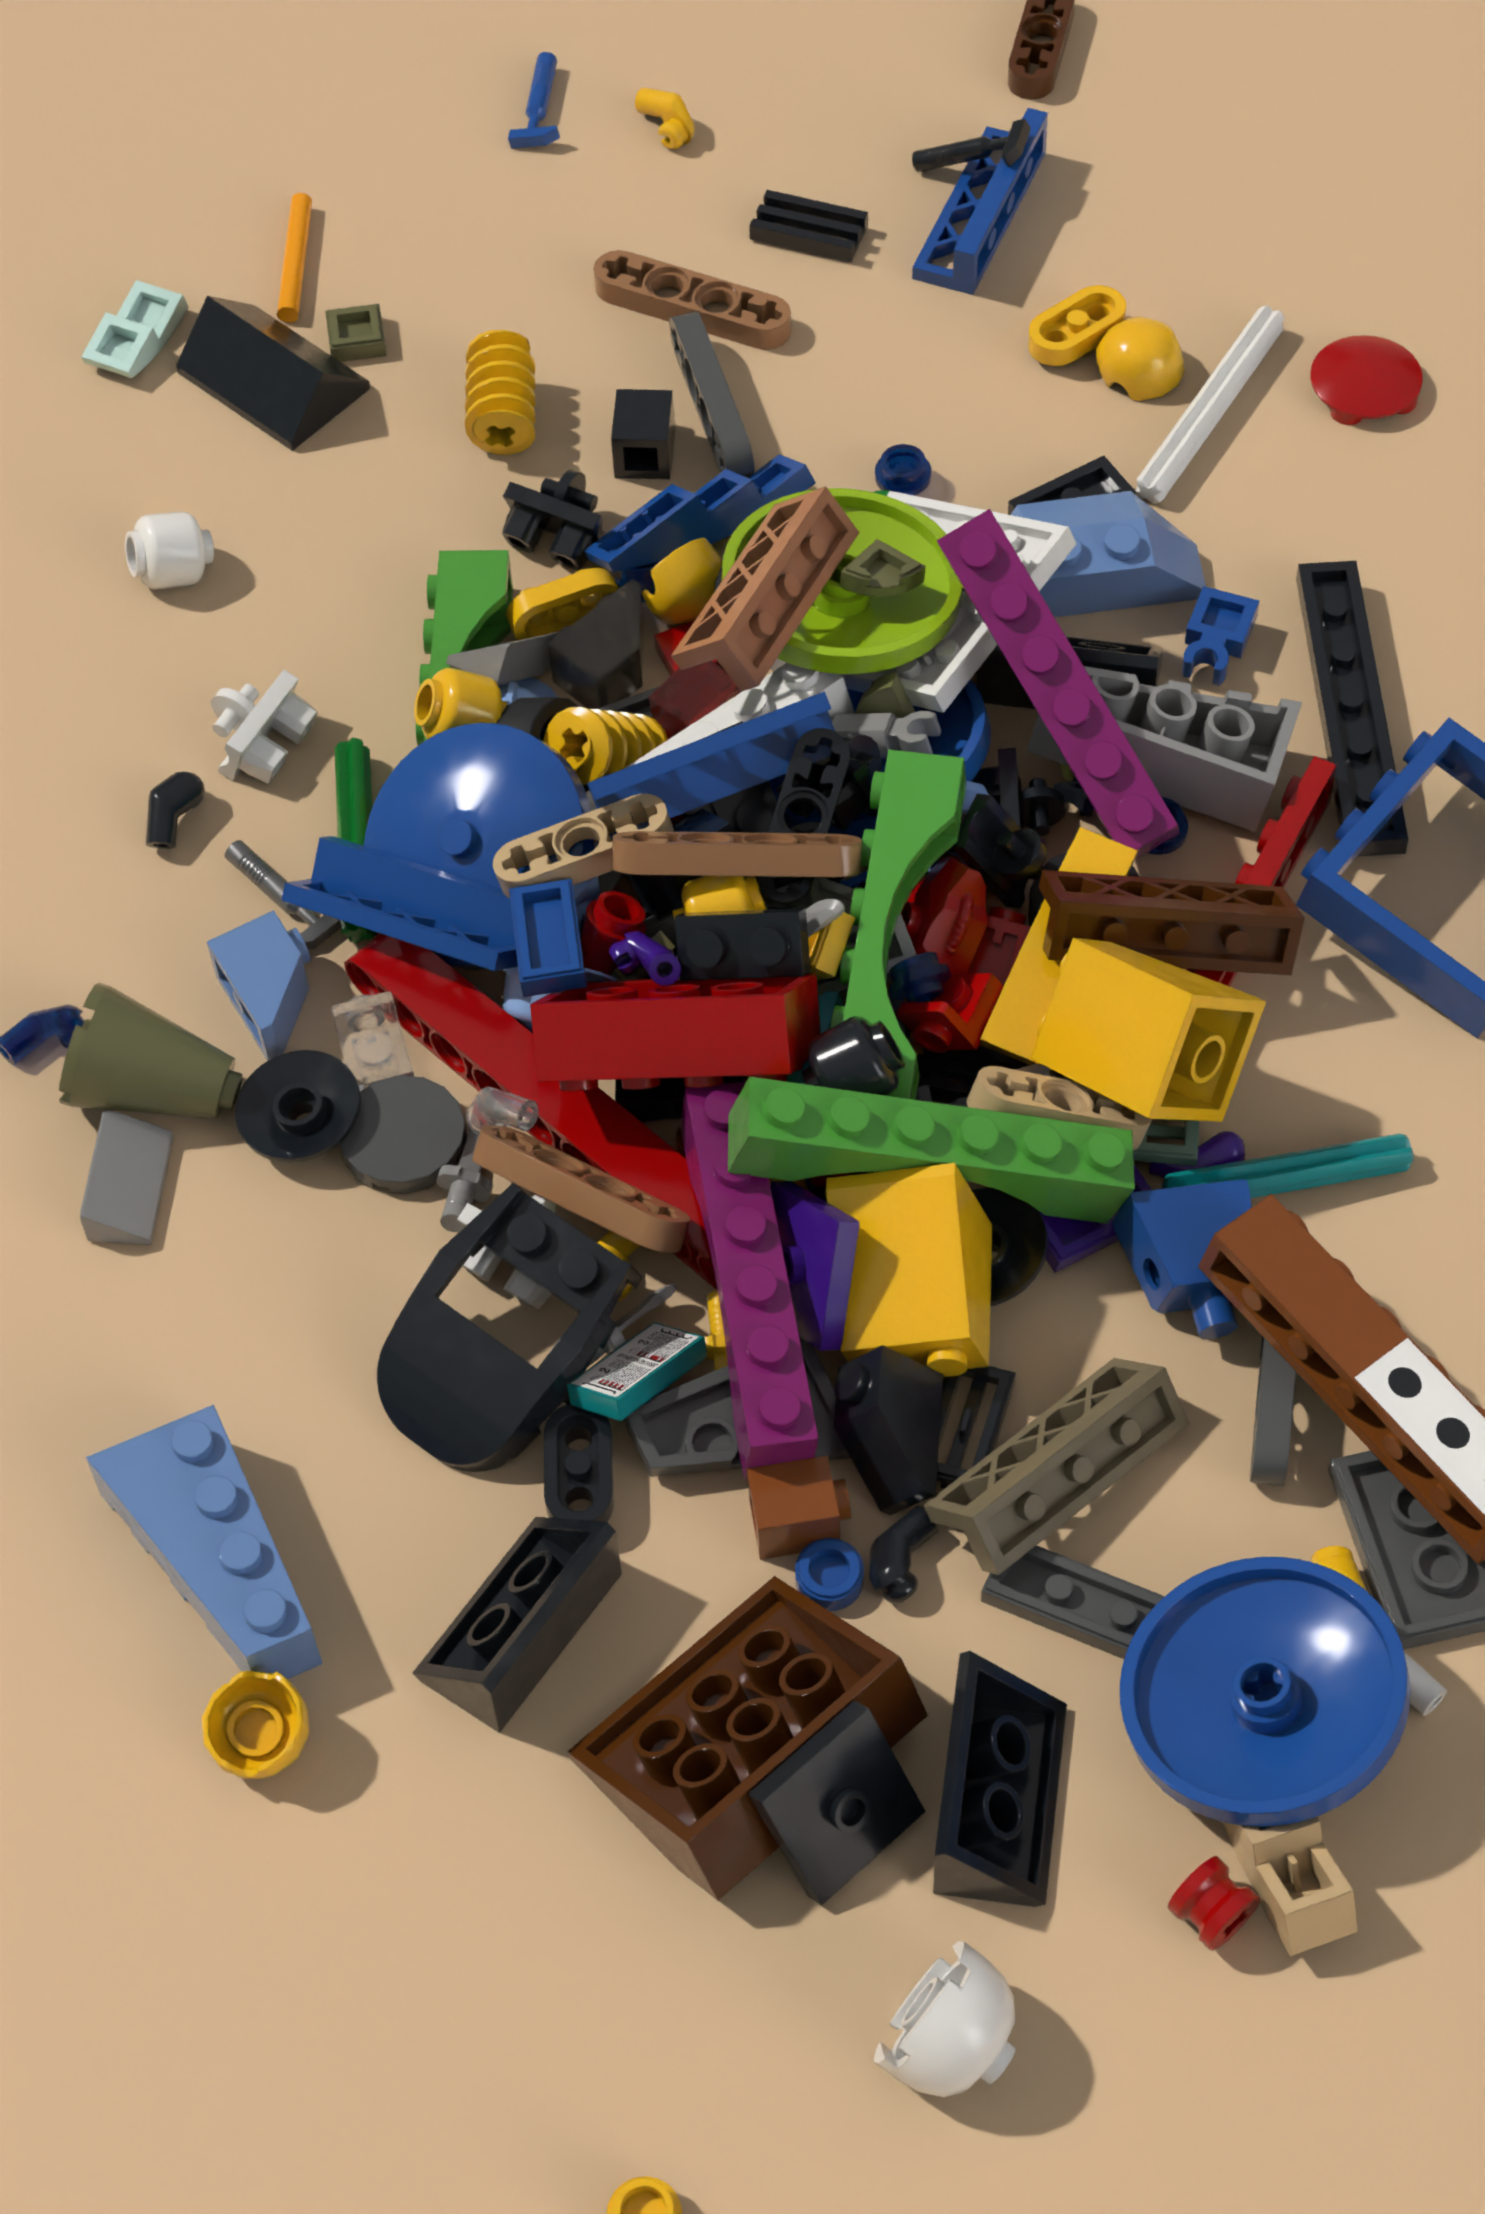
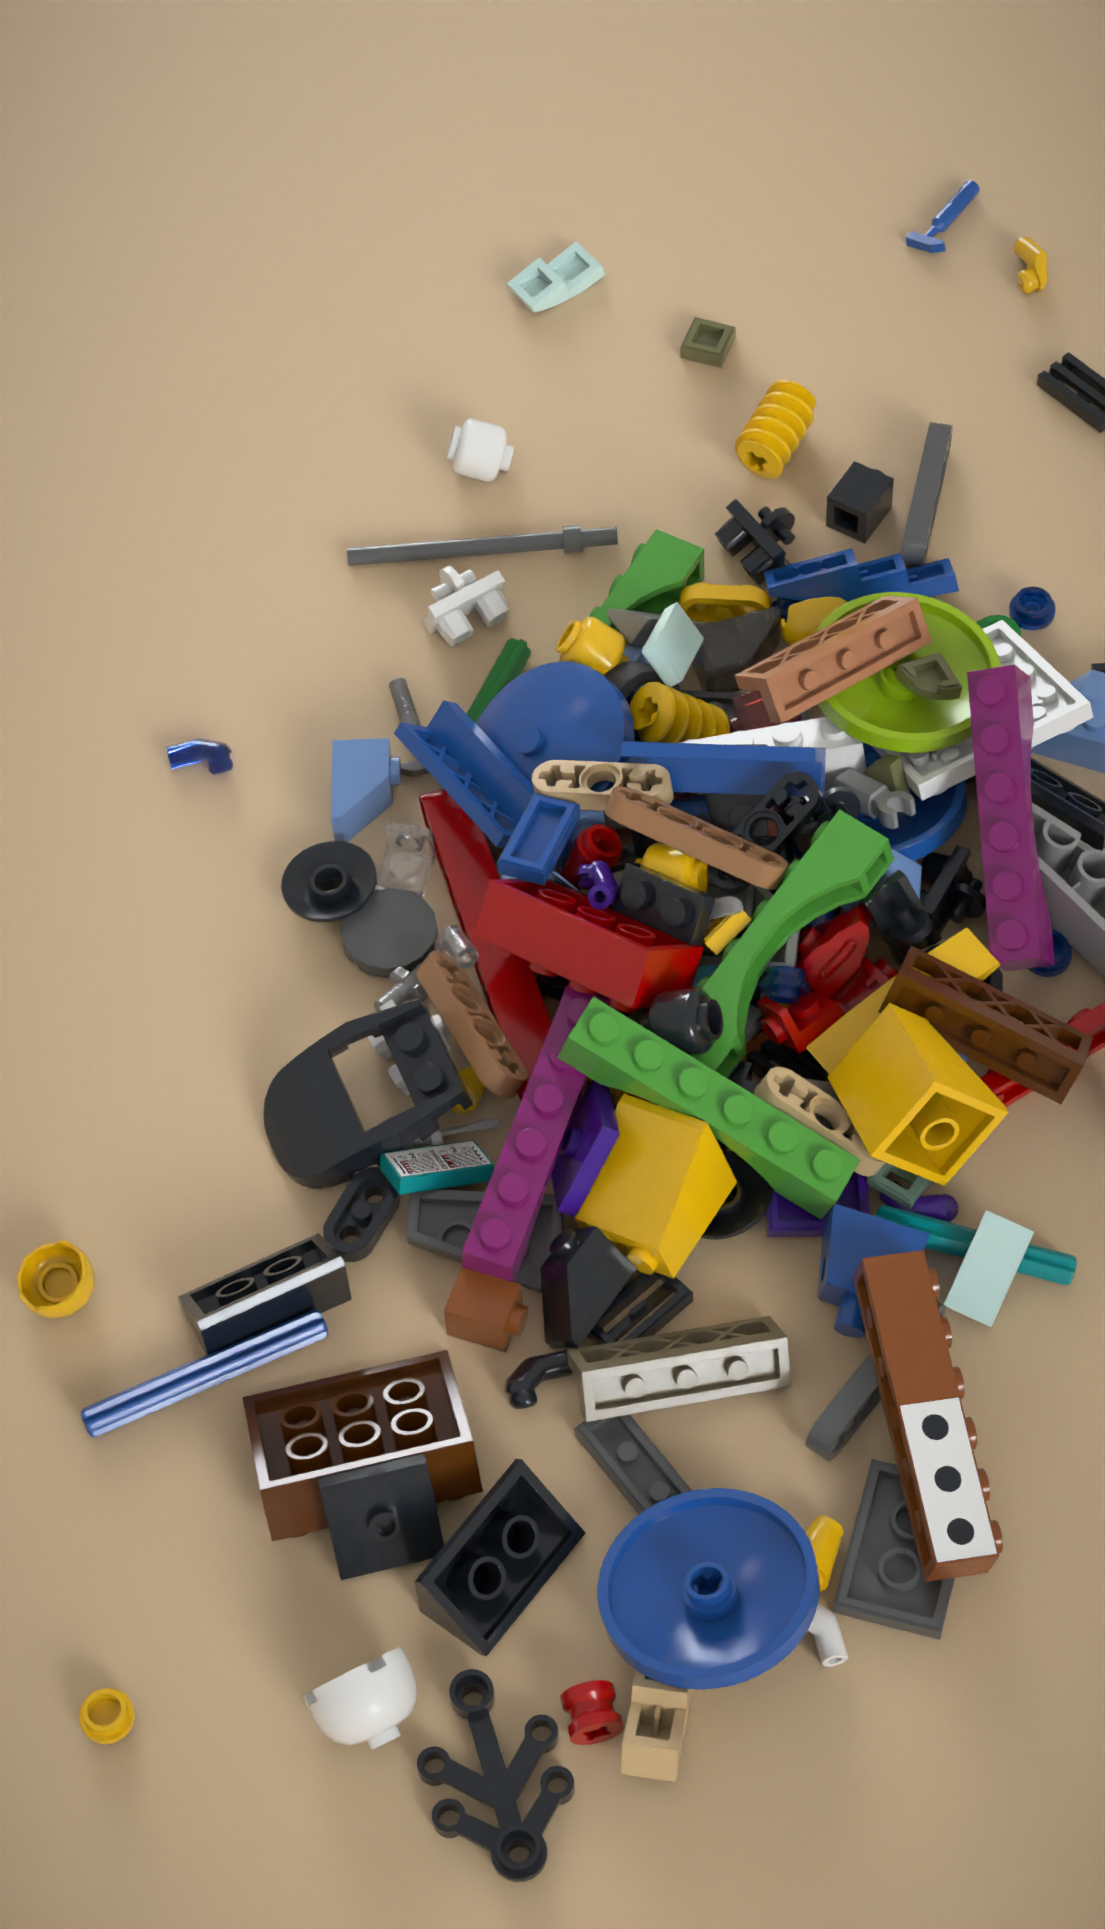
camera: 30 degrees right, 0 degrees up
olive cone [59,983,243,1118] -> none
light grey slope [80,1110,174,1245] -> none
medium blue wedge [86,1405,323,1679] -> none
black arm [146,771,205,849] -> none
black slope [176,296,370,451] -> none
light orange bar [277,193,312,323] -> none
medium nougat beam [593,250,791,350] -> none
blue tile [795,1538,864,1611] -> none
none -> axle [81,1309,328,1437]
none -> dark grey bar [347,525,618,566]
none -> black plant [417,1669,575,1882]
none -> light aqua tile [642,602,704,688]
none -> light aqua tile [944,1210,1034,1327]

